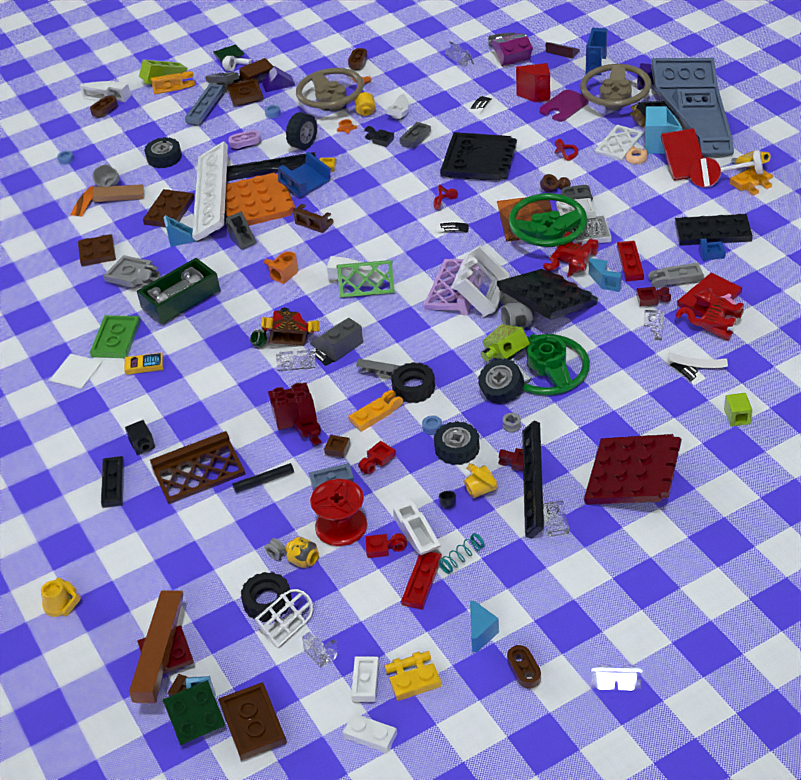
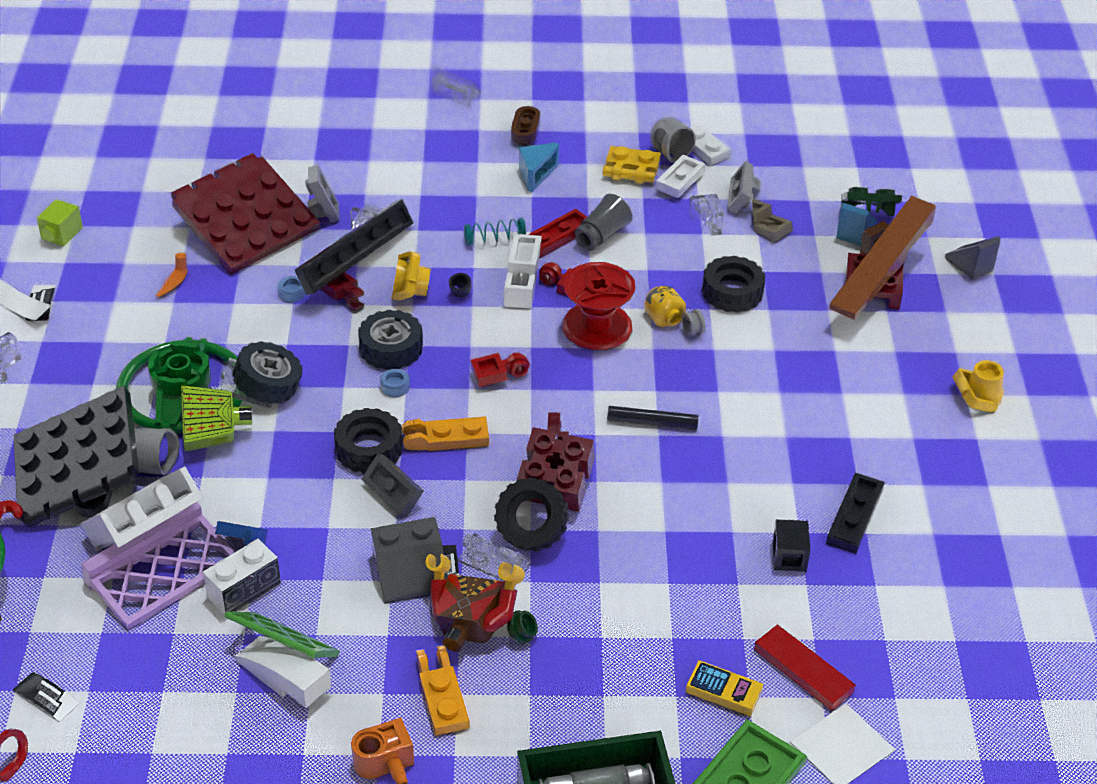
camera: 155 degrees left, 0 degrees up
reddish brown fence [150,431,246,505] -> none
reddish brown plate [218,682,287,761] -> none
white window [254,589,313,648] -> none
sand blue plate [309,463,354,491] -> none
reddish brown plate [324,435,351,458] -> none
light grey bush [503,413,521,433] -> none
none -> orange bar [156,253,188,297]
none -> brick [203,539,281,616]
none -> blue tile [215,521,268,547]
none -> medium blue tile [277,276,306,302]
none -> light grey hinge [305,164,340,223]
none -> light orange hinge [416,645,470,736]
none -> black tyre [494,478,569,552]
none -> dark grey plant [574,194,633,251]
none -> light grey helmet [650,117,696,163]
none -> light grey hinge [727,161,761,215]
none -> dark tan slope [752,199,793,242]
none -> red tile [754,624,856,711]
none -> dark grey slope [945,236,1000,280]

